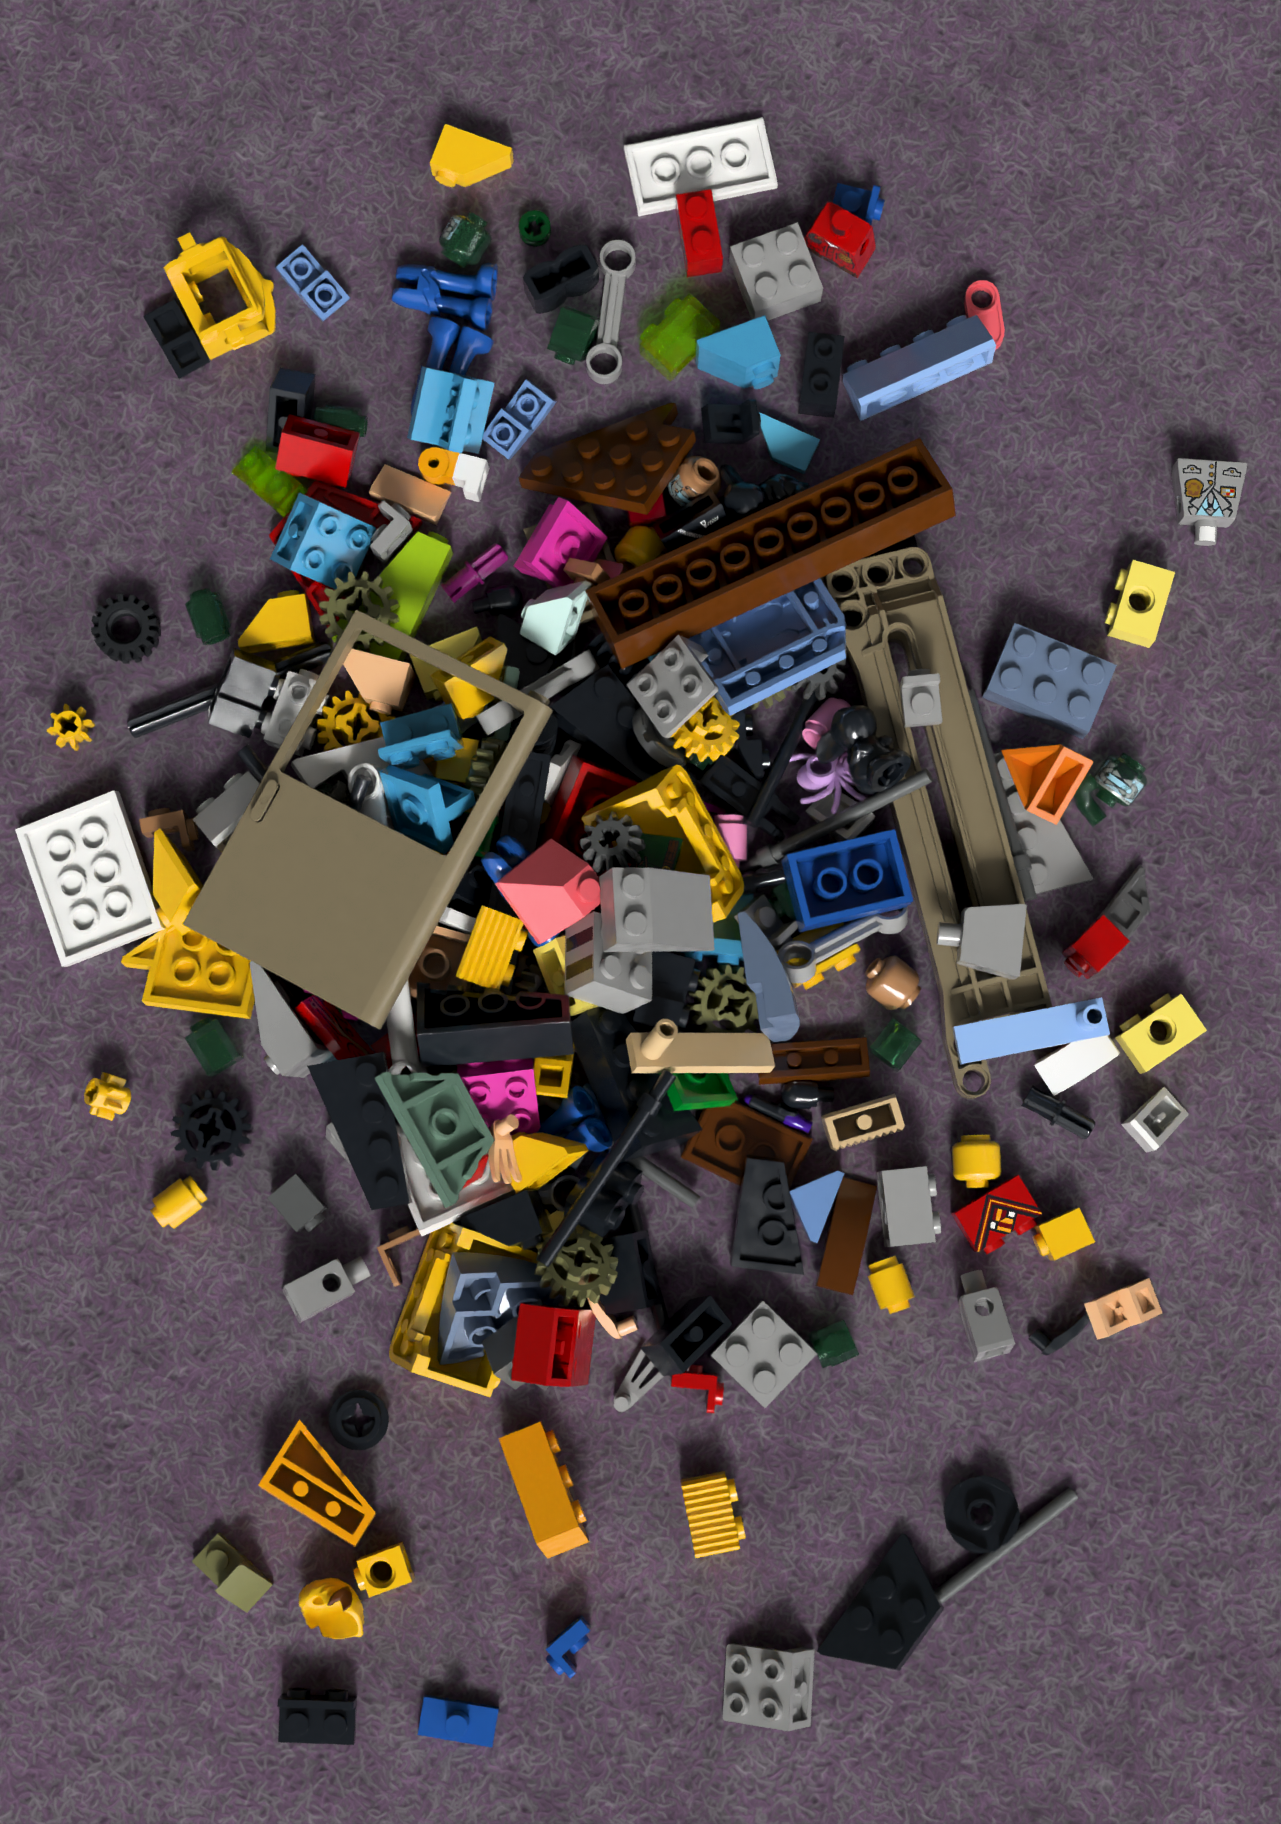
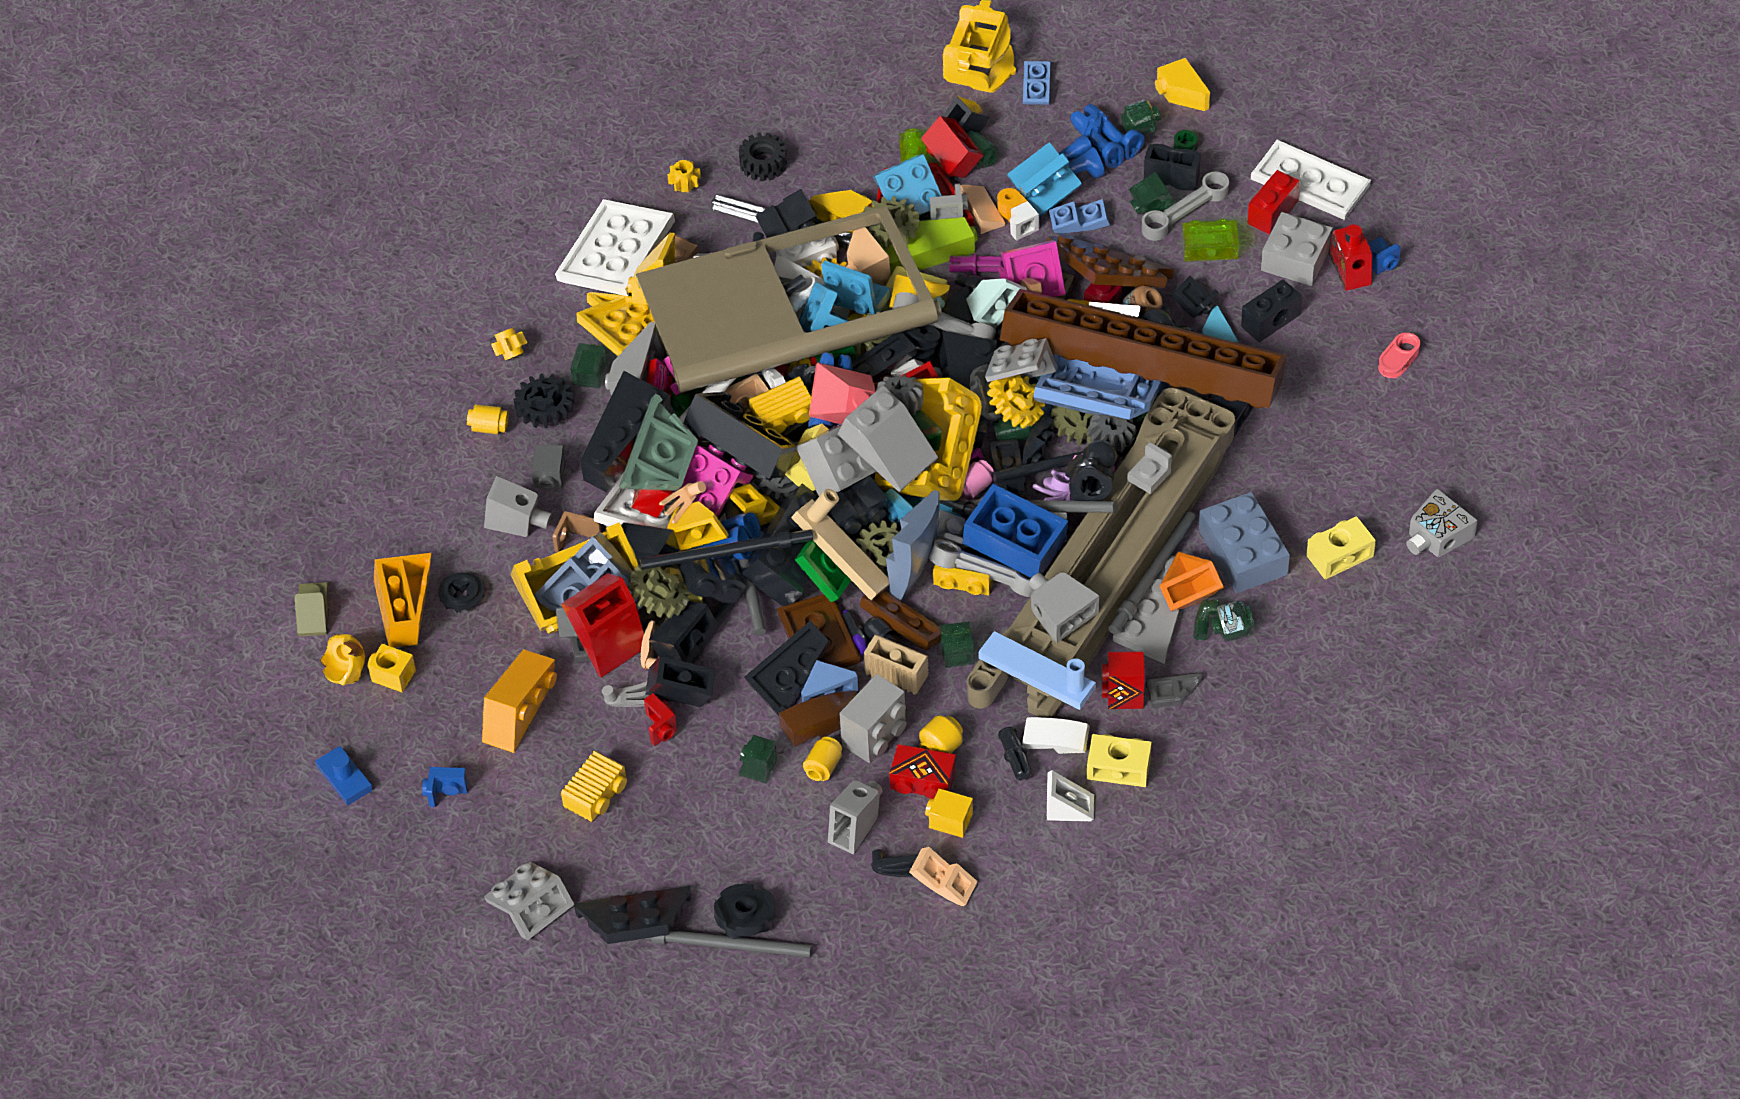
camera: 45 degrees right, 30 degrees down
black slope [143,299,210,379] -> none
clear green brick [185,588,231,645] -> none
black bracket [277,1687,357,1745] -> none
dark azure slope [695,315,781,389] -> none
light grey brick [710,1300,817,1408] -> none
light blue slope [843,315,996,421] -> none
medium nougat head [865,955,921,1010] -> none

